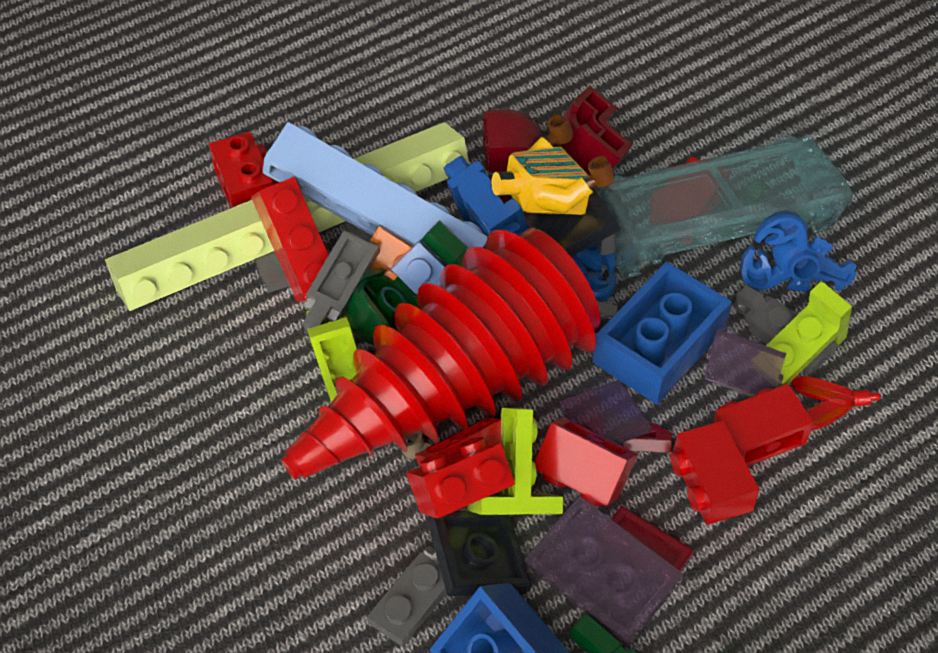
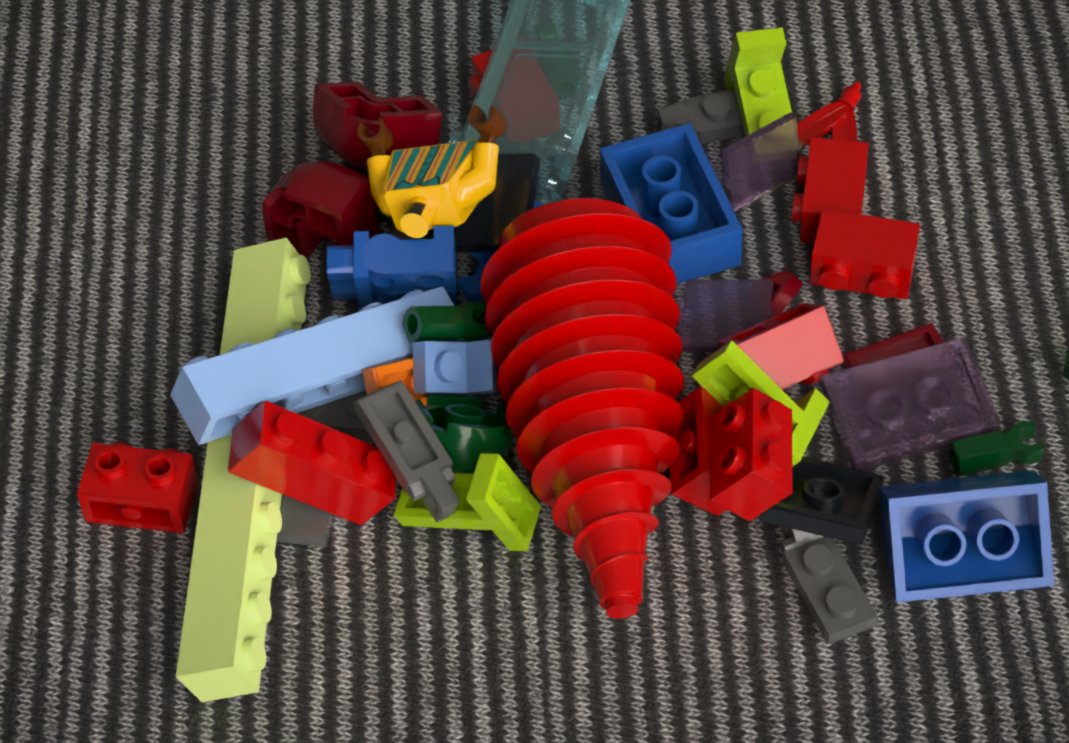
camera: 55 degrees left, 0 degrees up
blue animal [740,211,857,292] -> none

